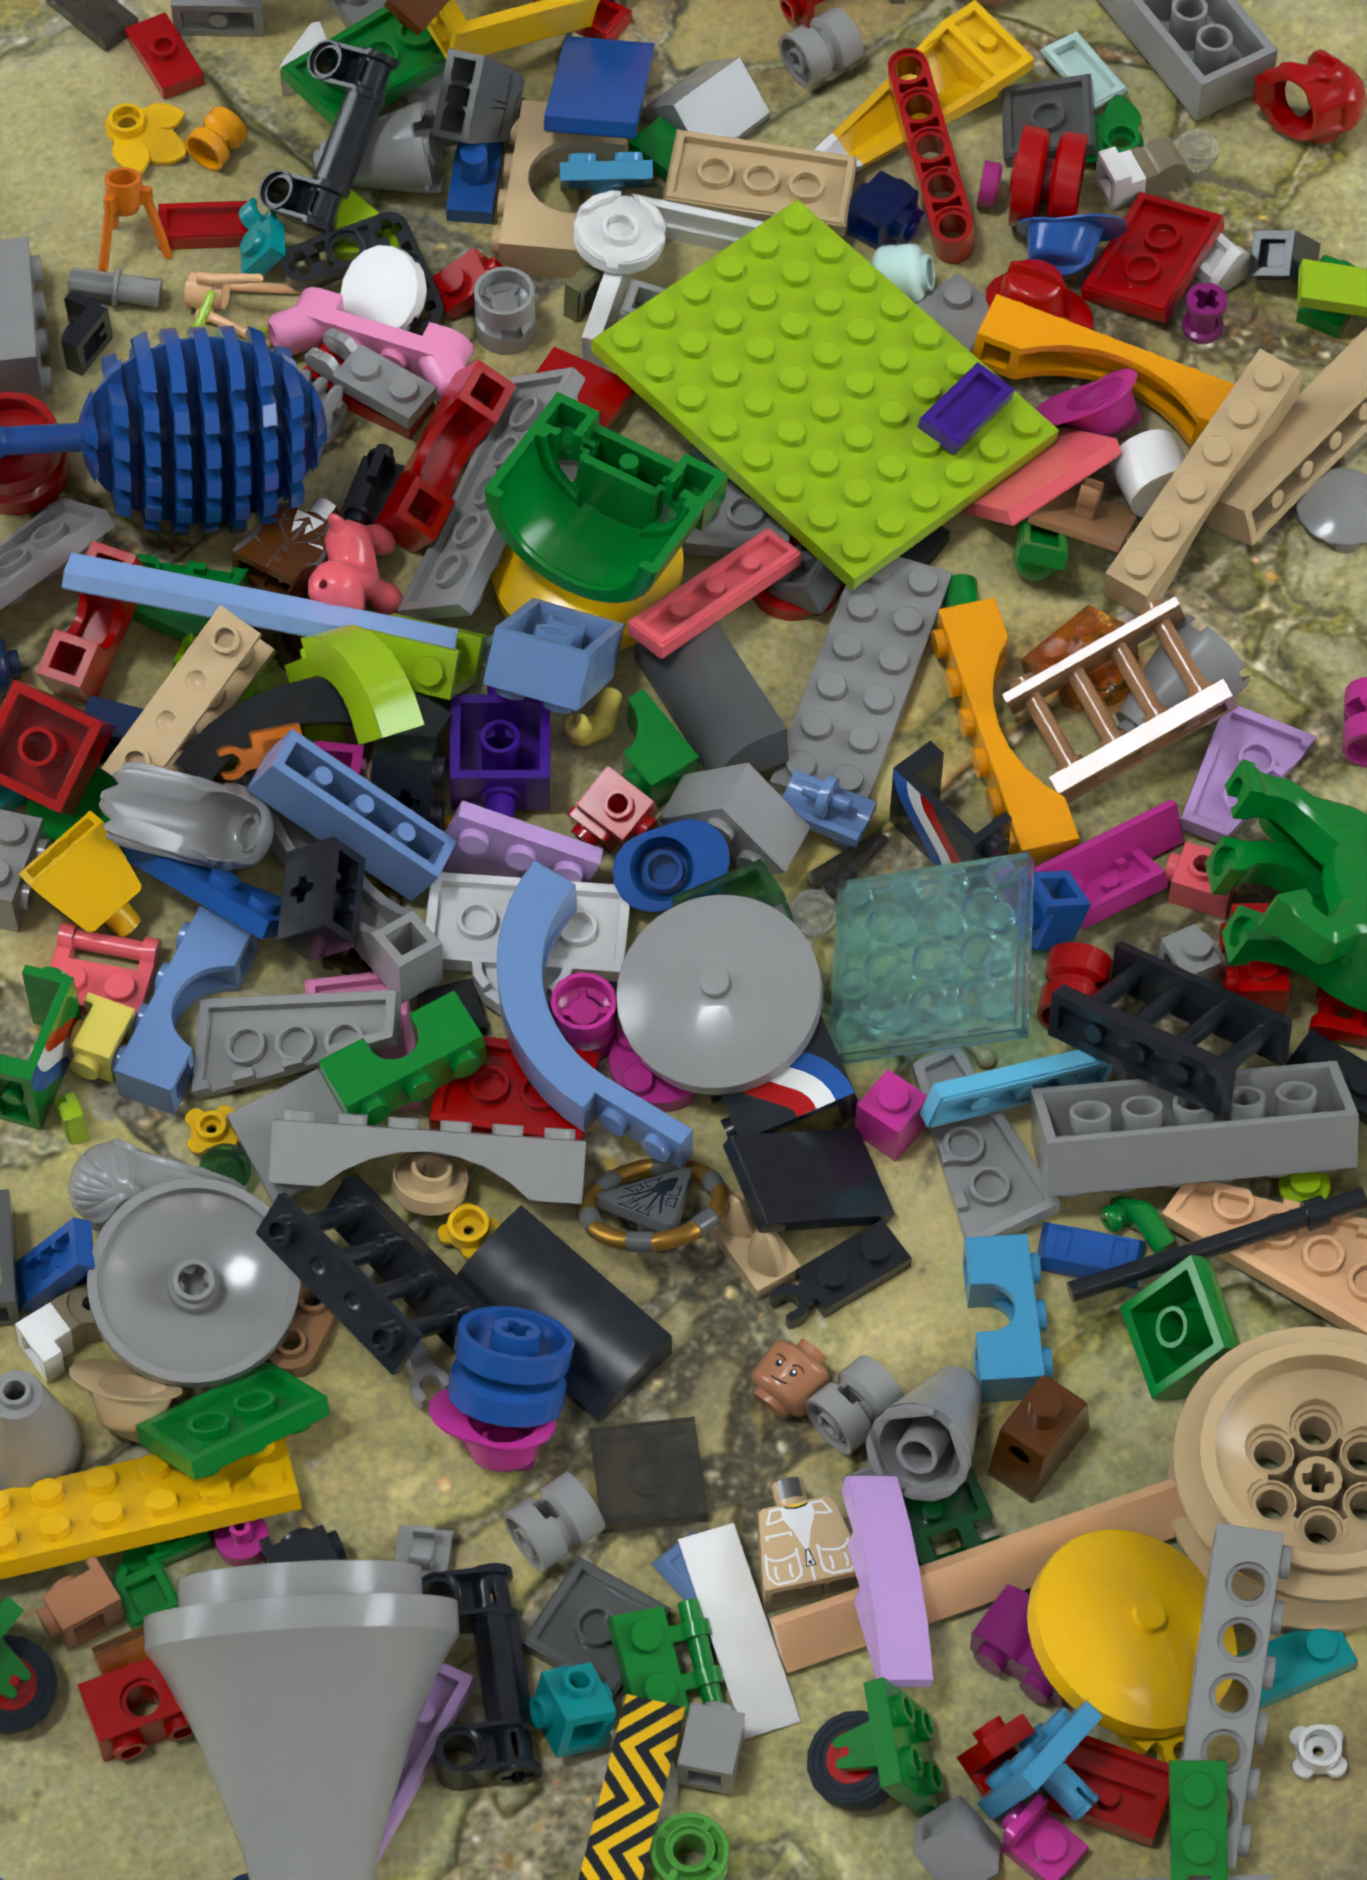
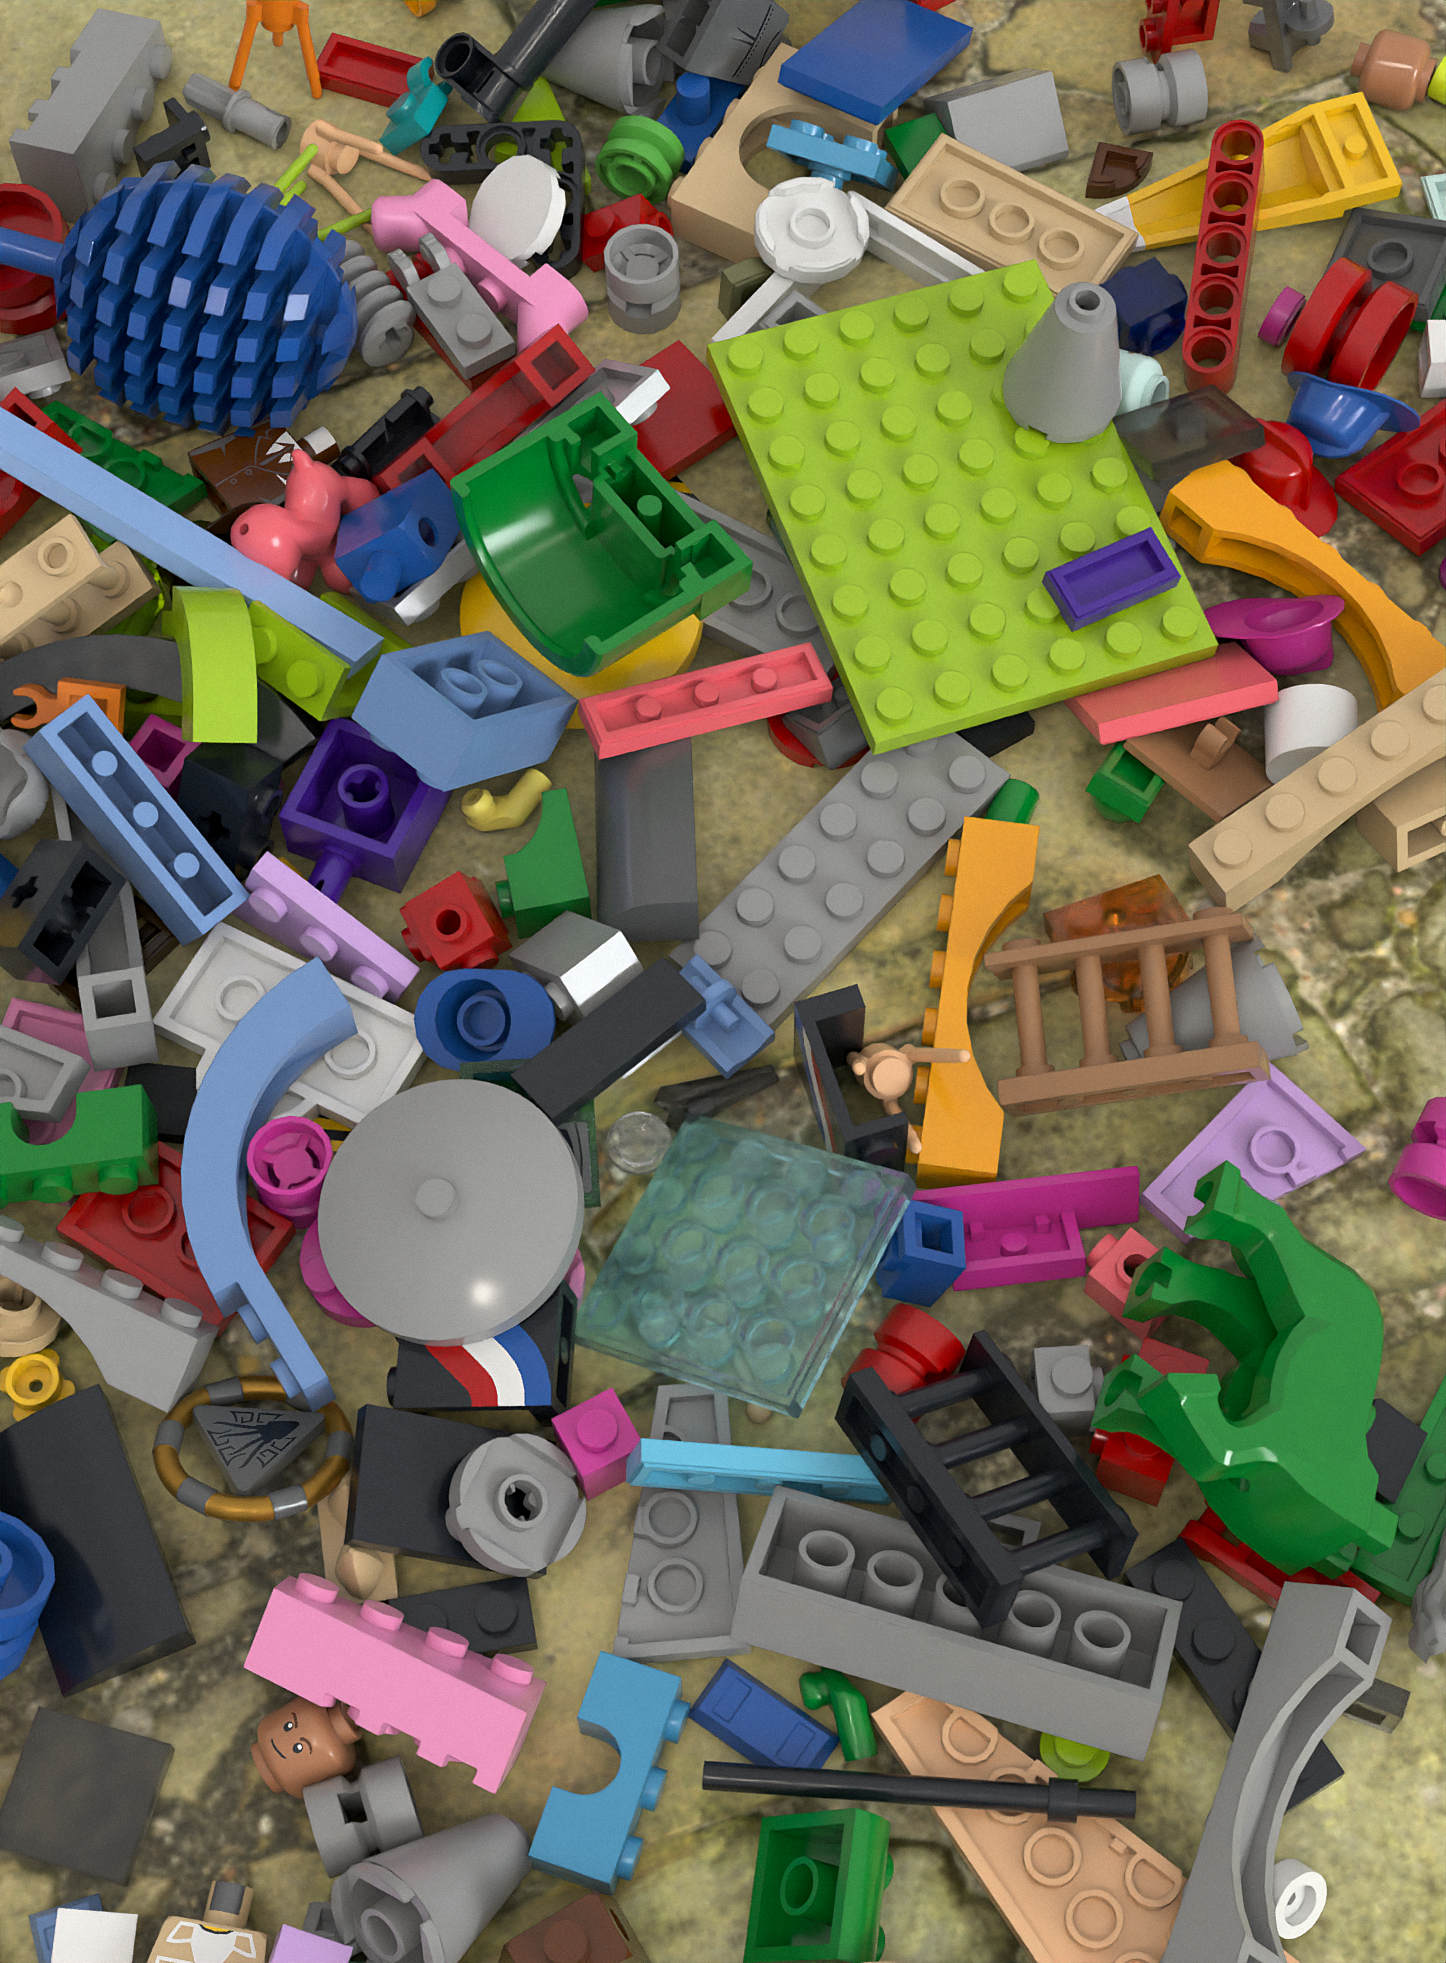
camera: 25 degrees right, 5 degrees up
none -> bright pink wedge [243,1573,547,1794]
none -> blue torso [334,468,461,604]
none -> light grey plate [445,1433,587,1577]
none -> black tile [511,957,707,1128]
none -> bright green wheel [595,115,685,205]
none -> light nougat plant [846,1043,970,1154]
none -> light grey cone [1002,282,1122,443]
none -> reddish brown tile [1085,142,1153,199]
none -> clear smoke tile [1112,384,1266,483]

